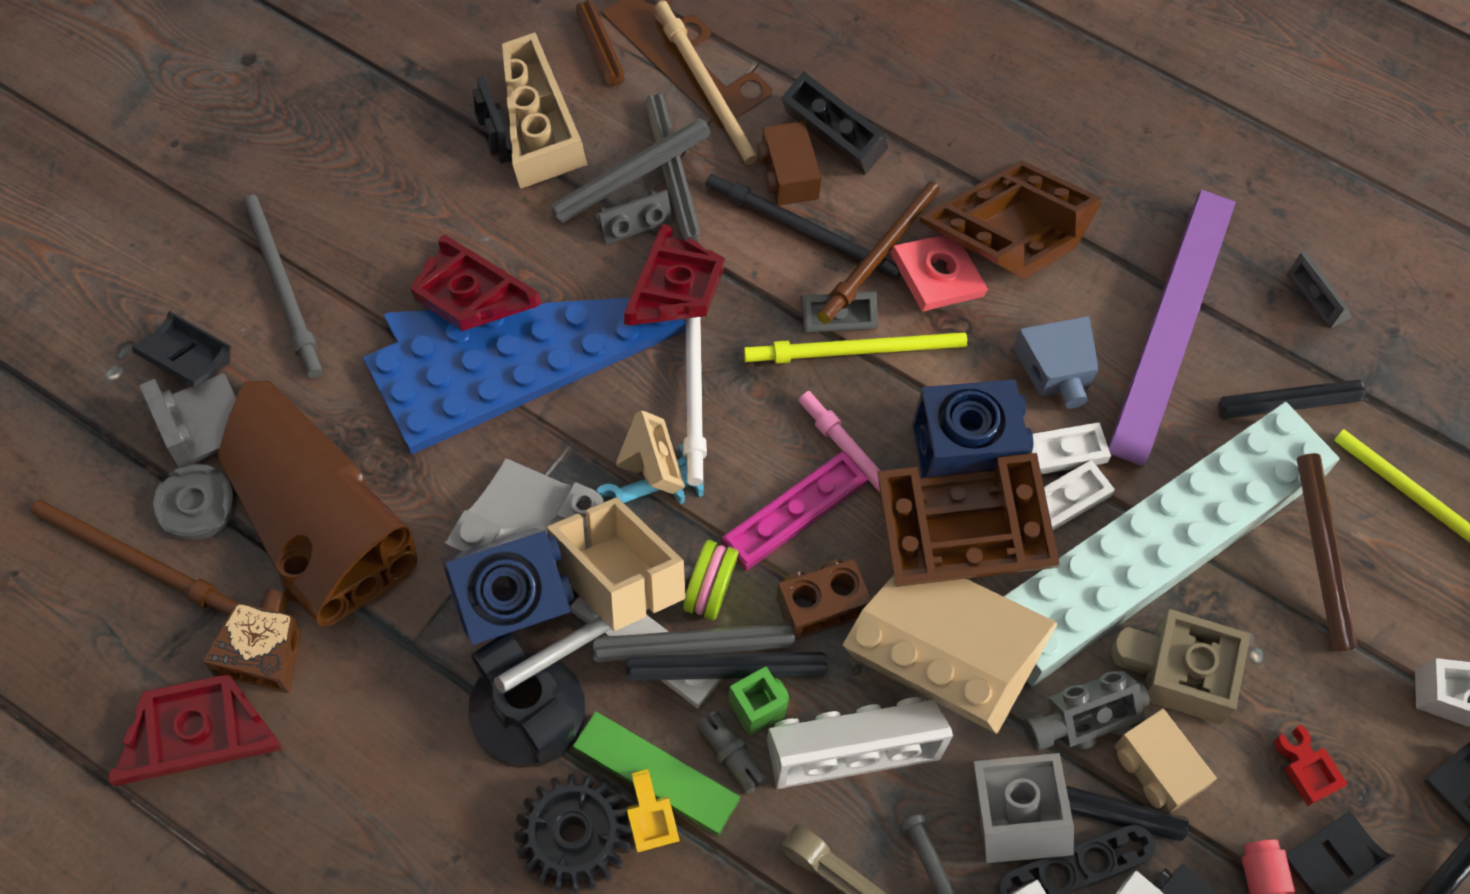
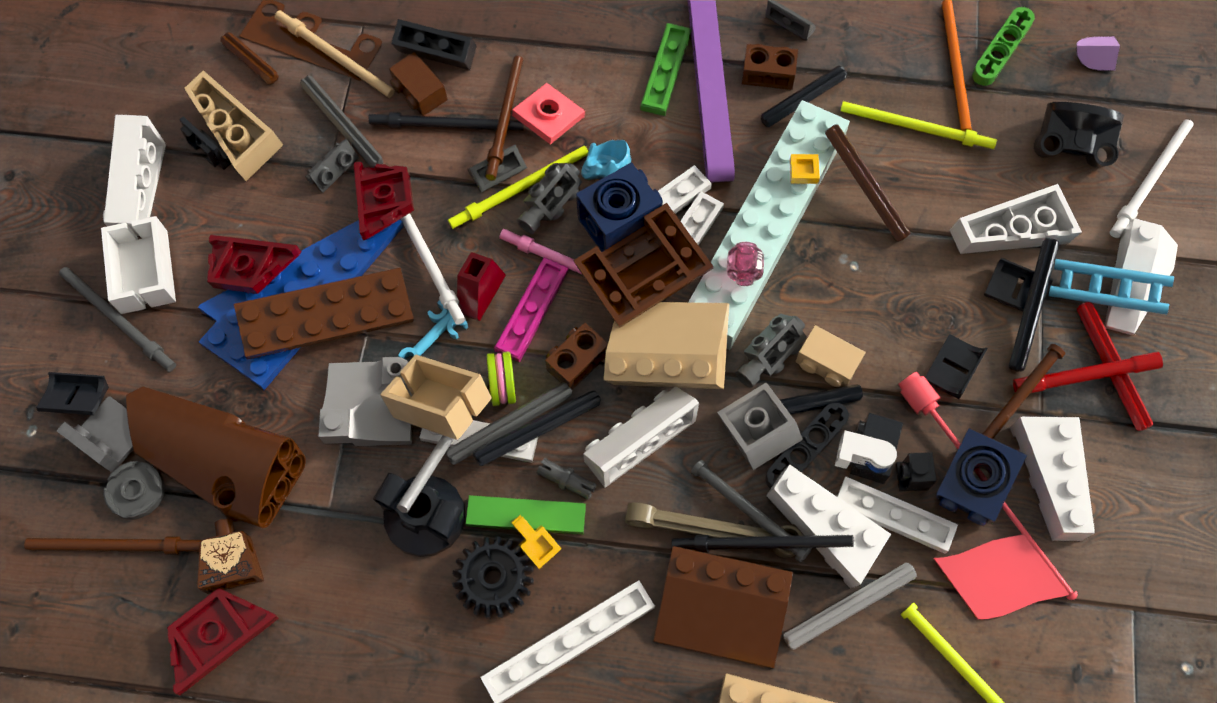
camera: 20 degrees left, 5 degrees up
dark blue brick [441,528,574,645] -> none
dark grey axle [551,118,711,223] -> none
tan slope [616,410,685,494] -> none
bright green brick [728,666,789,737] -> none
reddish brown slope [919,160,1101,279] -> none
sand blue torso [1014,316,1098,409] -> none
dark tan brick [1111,609,1251,725] -> none
red plate [1274,725,1348,806] -> none
none -> white piece [101,216,176,314]
none -> white wedge [103,115,166,236]
none -> reddish brown plate [234,268,414,360]
none -> dark red slope [457,252,506,321]
none -> dark grey brick [517,163,582,234]
none -> medium azure hair [581,140,631,180]
none -> bright green tile [640,23,691,116]
none -> clear pink head [727,242,764,286]
none -> reddish brown brick [742,44,798,90]
none -> yellow plate [790,154,820,184]

